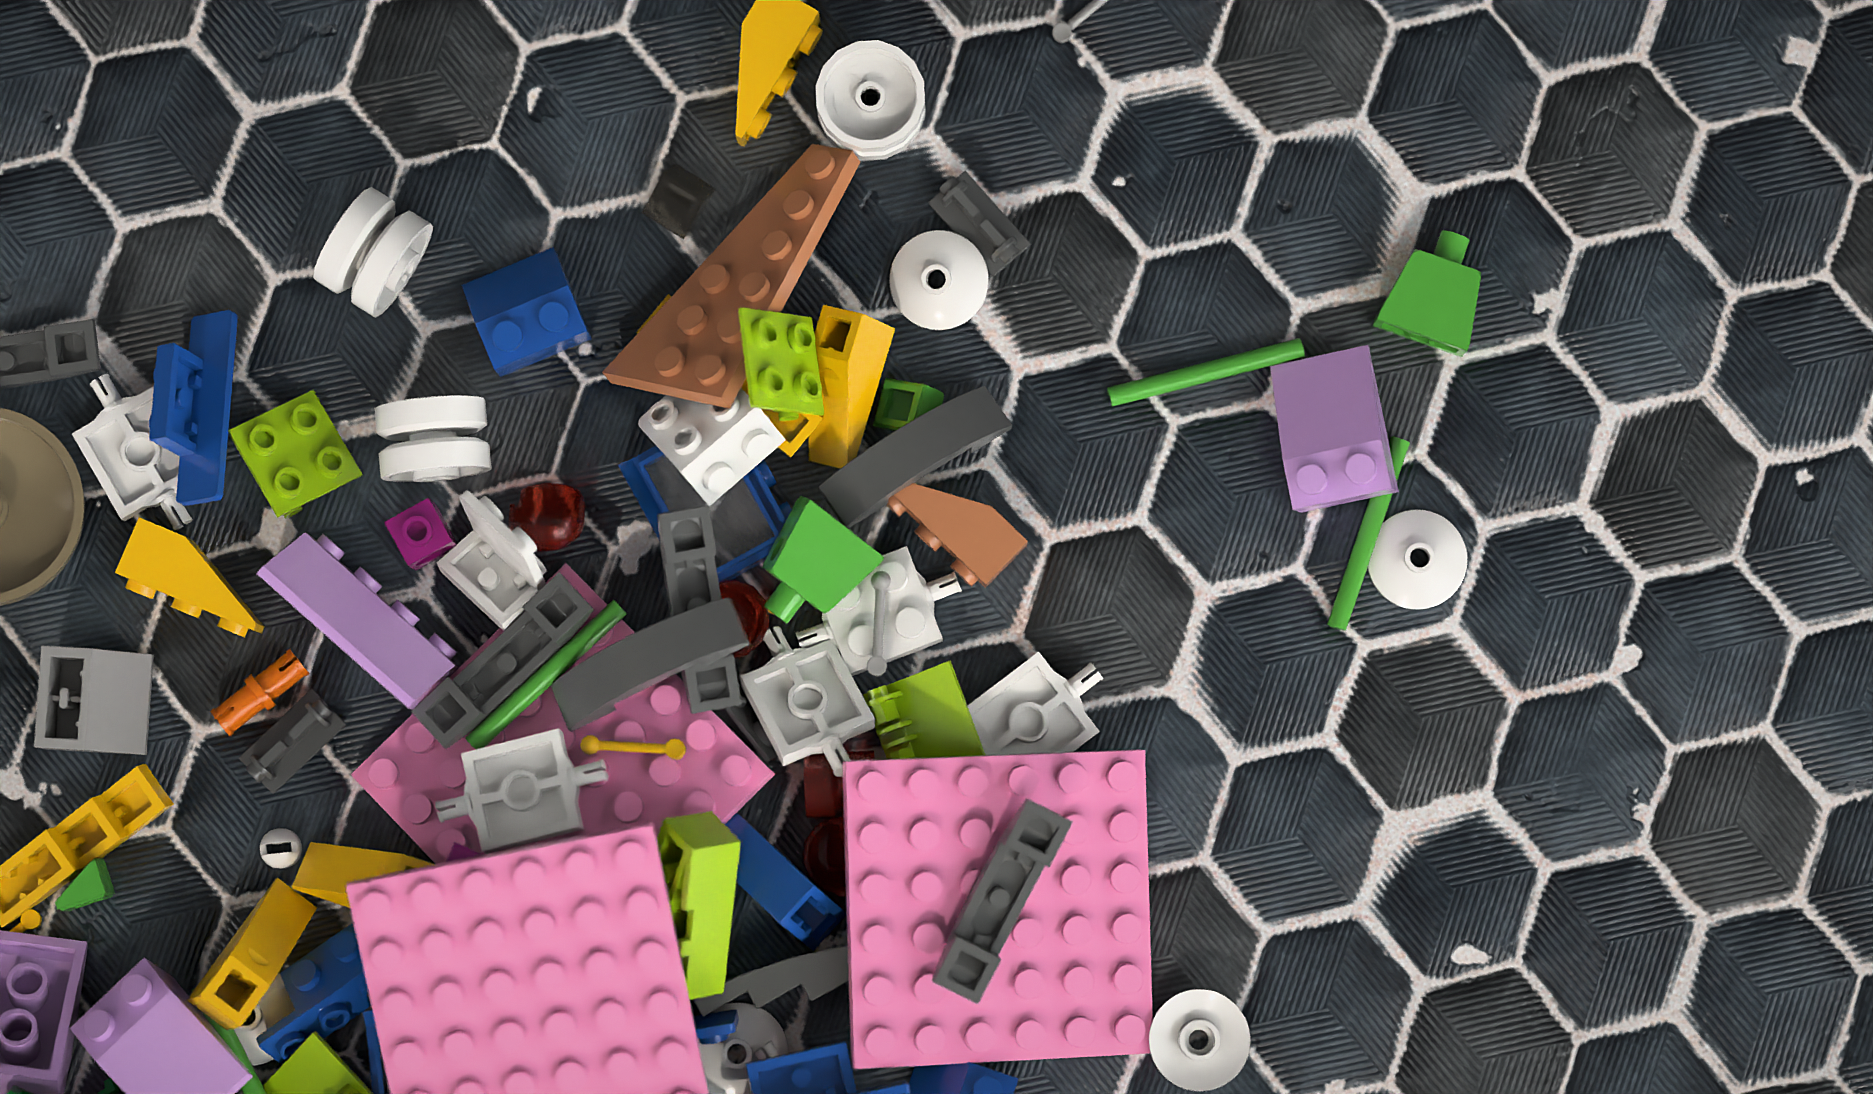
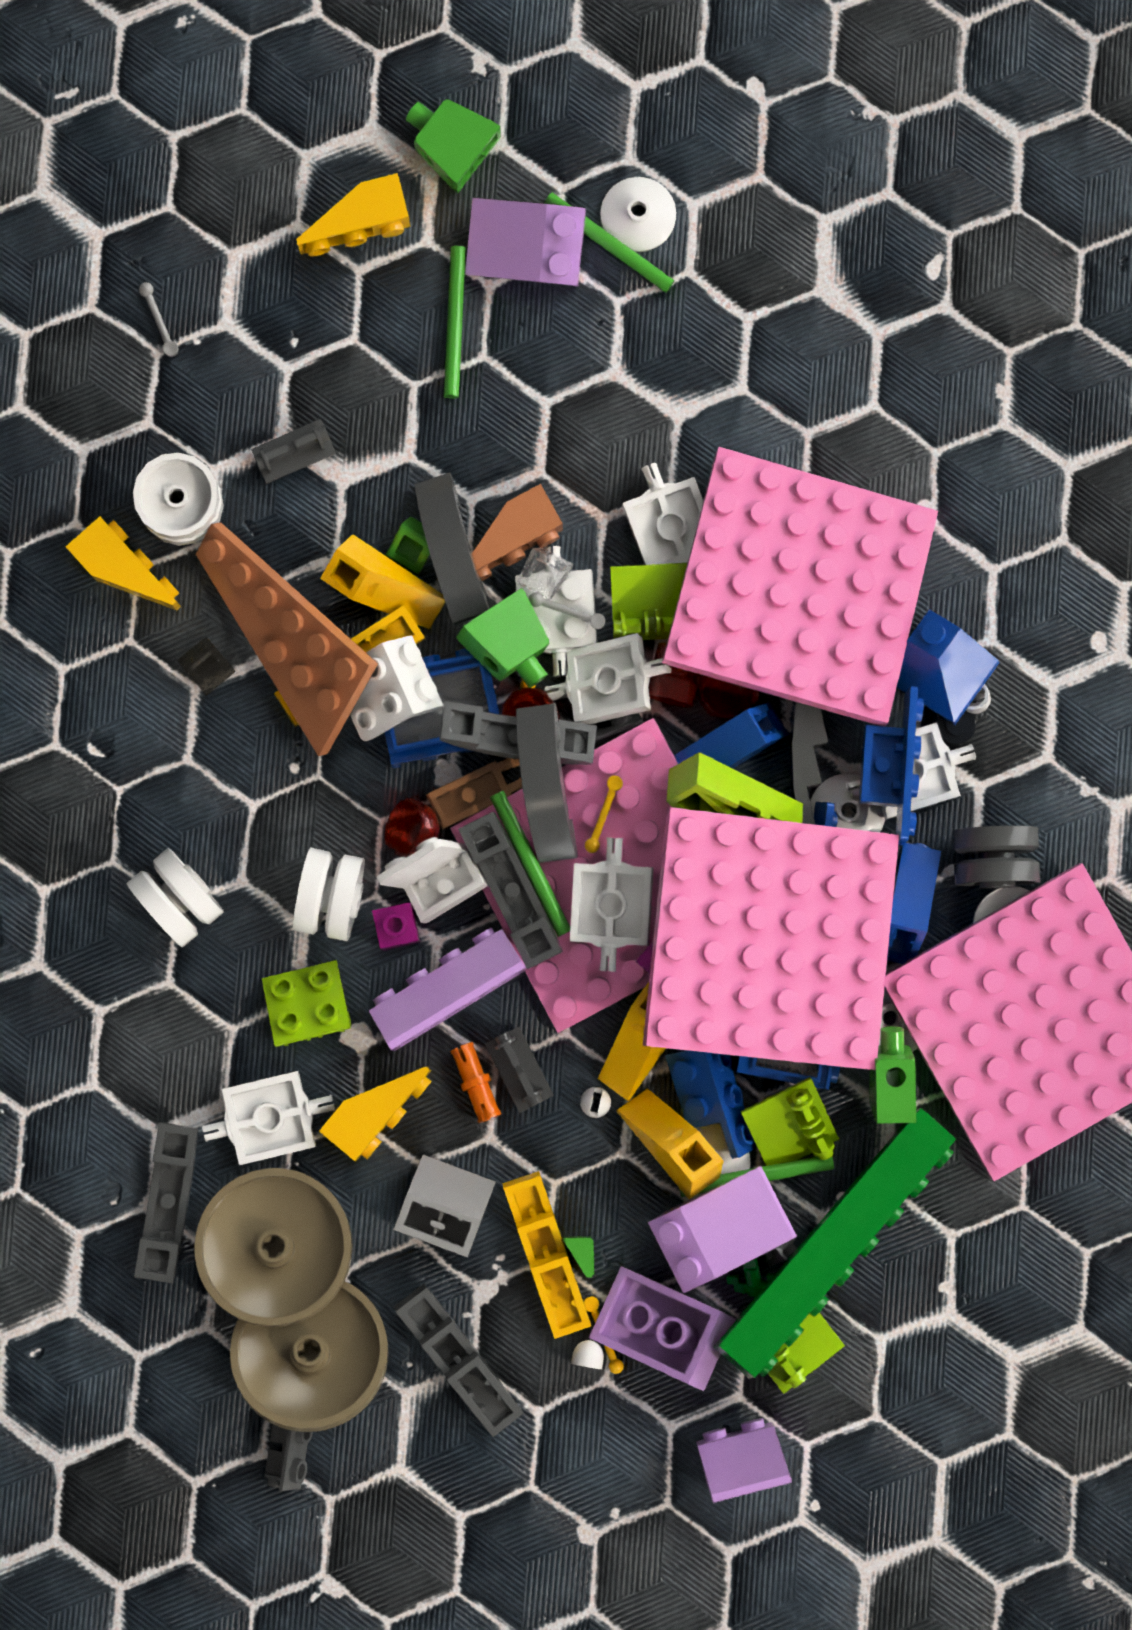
camera: 75 degrees left, 0 degrees up
blue bracket [149,310,238,506] -> none
blue slope [462,247,592,377] -> none
lime hinge [738,307,824,421] -> none
white dish [889,230,989,330] -> none
dark grey slope [932,798,1073,1004] -> none
white dish [1149,989,1250,1091] -> none
none -> yellow slope [296,173,411,256]
none -> medium nougat hinge [426,758,523,830]
none -> clear slope [517,548,573,600]

